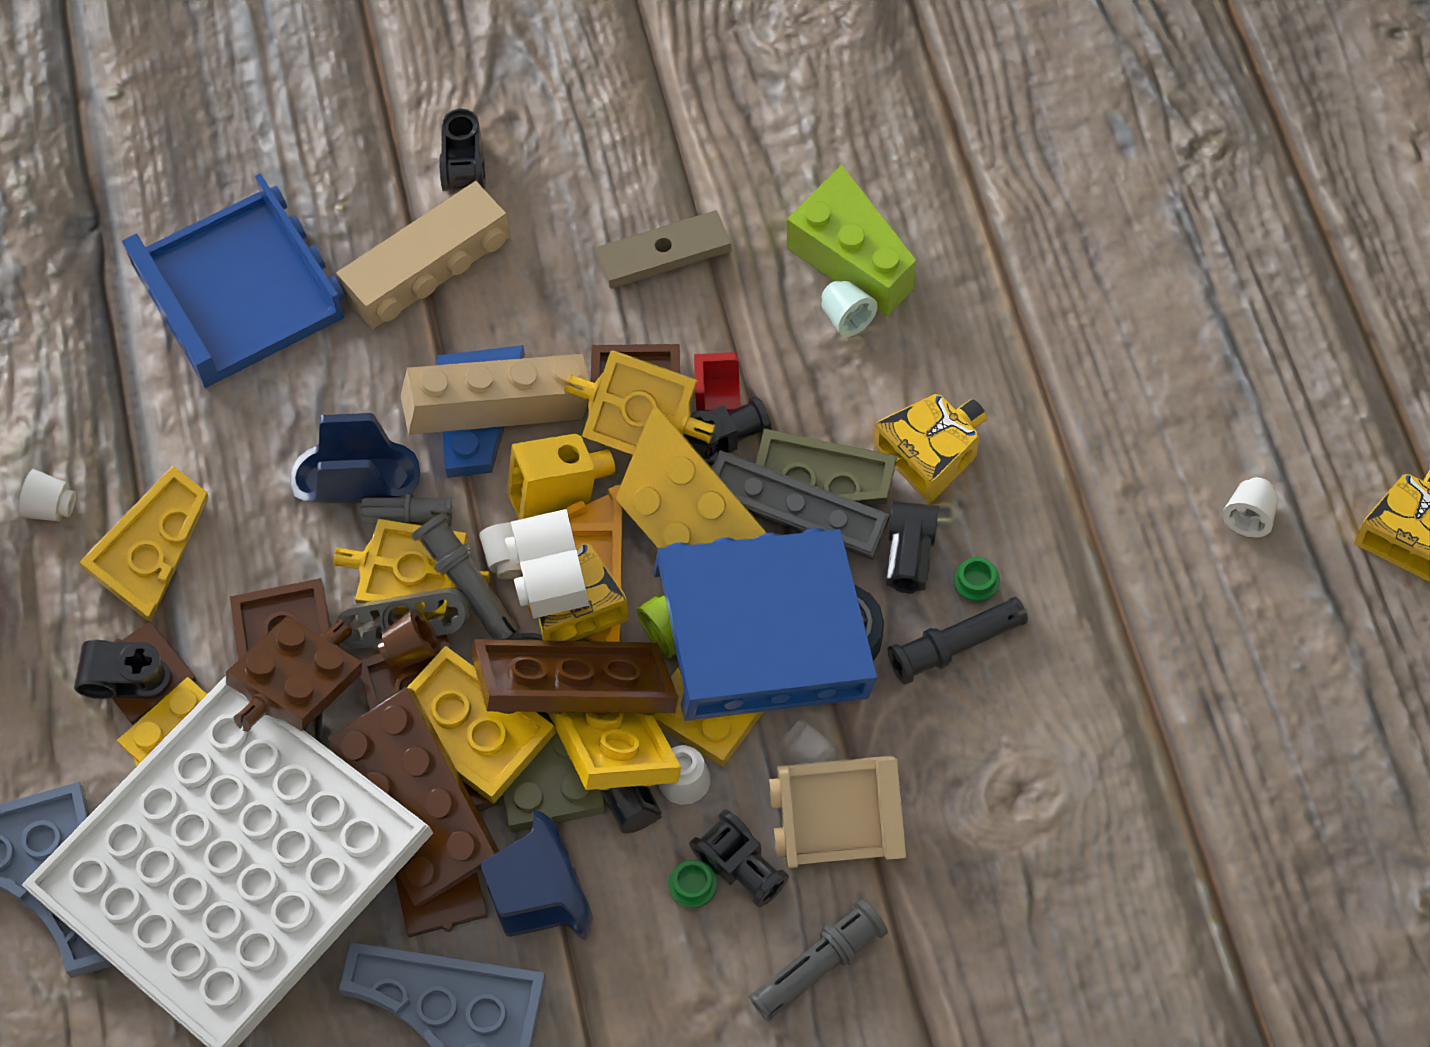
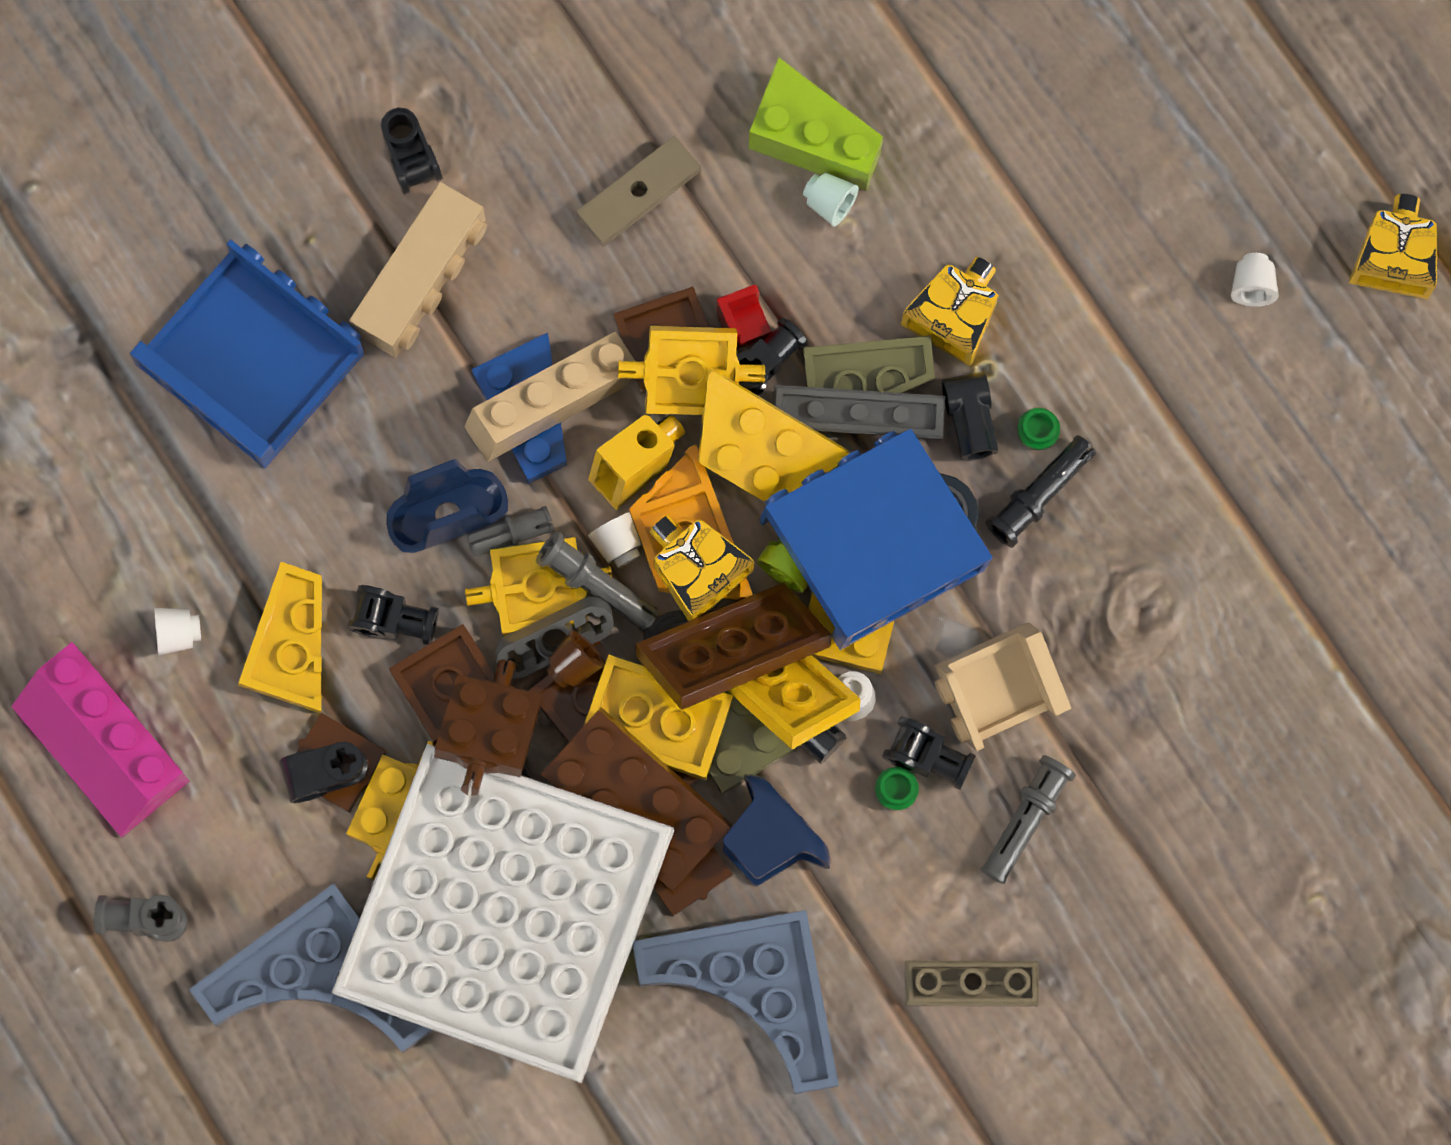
camera: 25 degrees left, 15 degrees up
white brick [505,509,589,619] -> none
none -> black connector [347,585,439,645]

